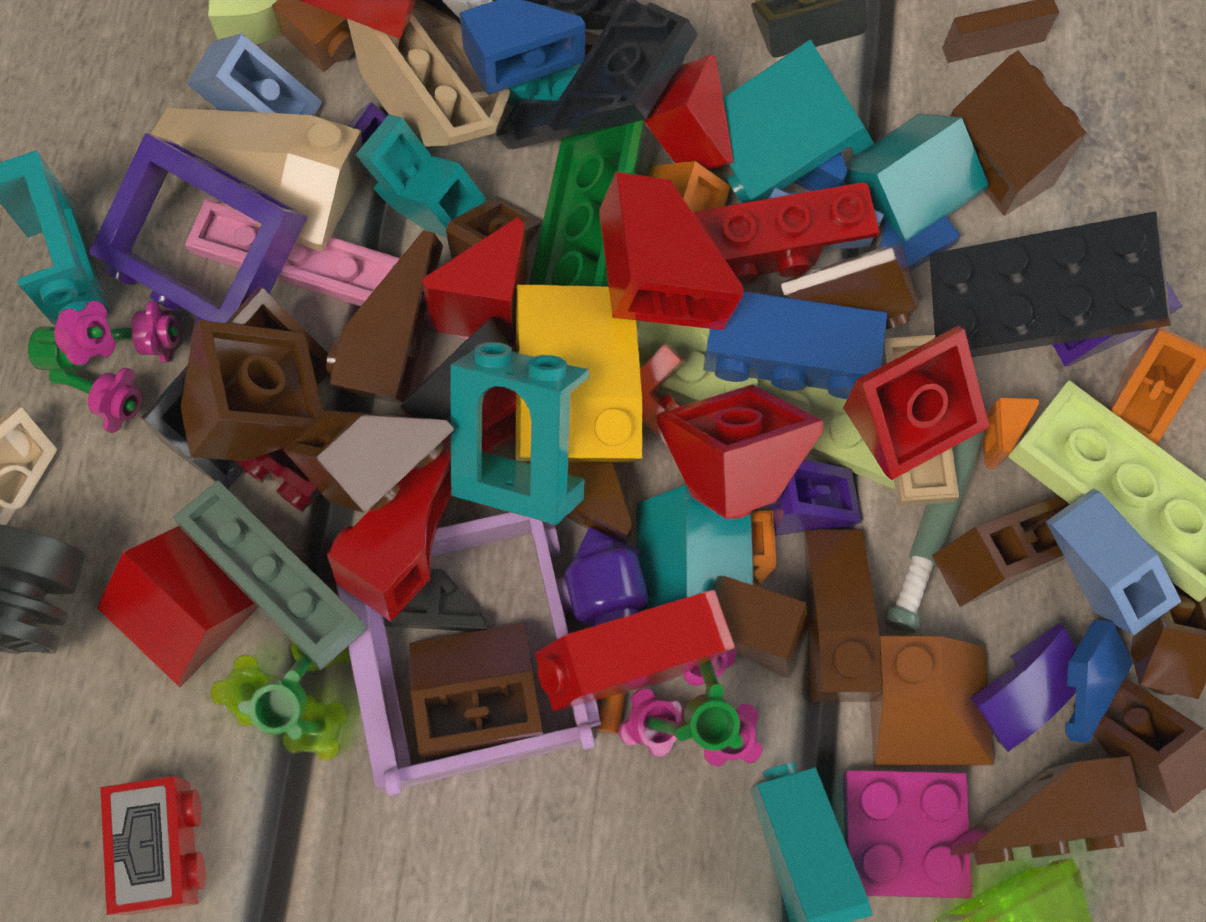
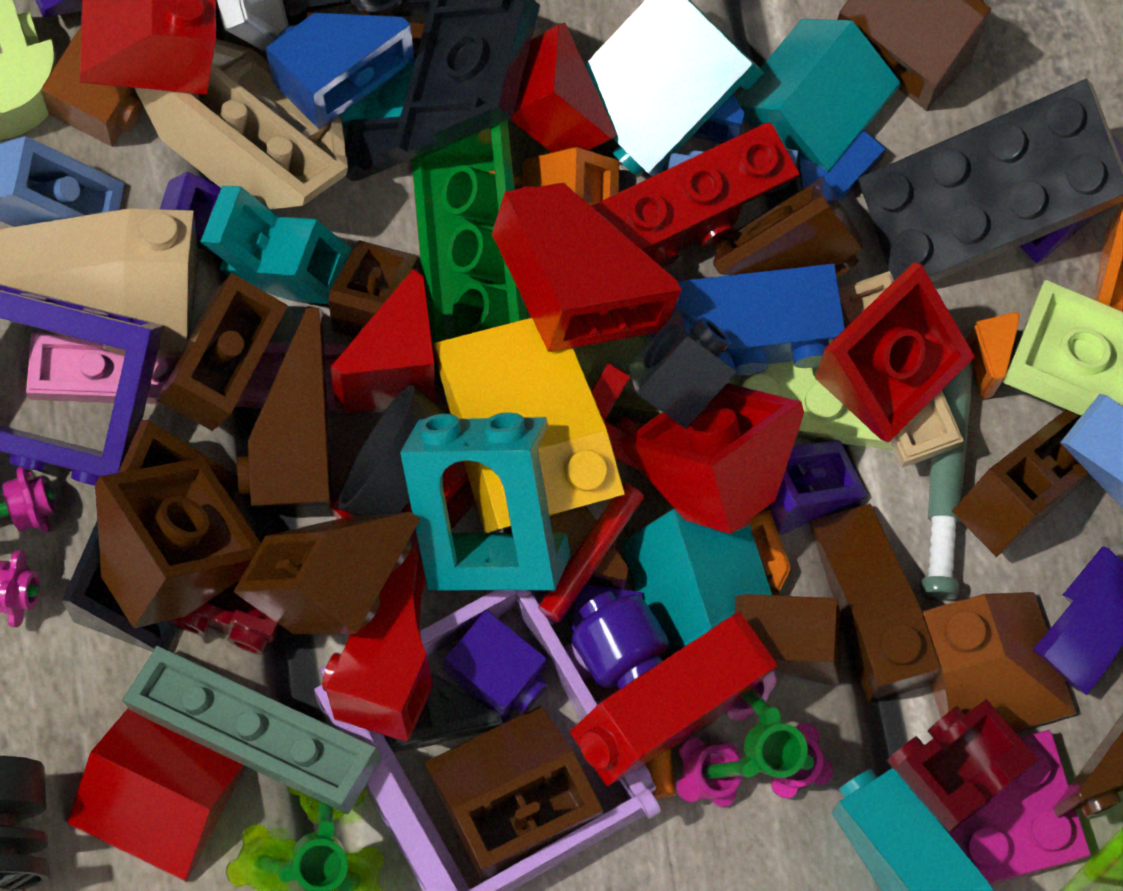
camera: 20 degrees left, 0 degrees up
none -> reddish brown brick [156,273,288,431]
none -> dark purple brick [444,610,548,722]
none -> red piece [538,483,644,622]
none -> black brick [628,309,737,429]
none -> dark red cylinder [887,699,1039,832]

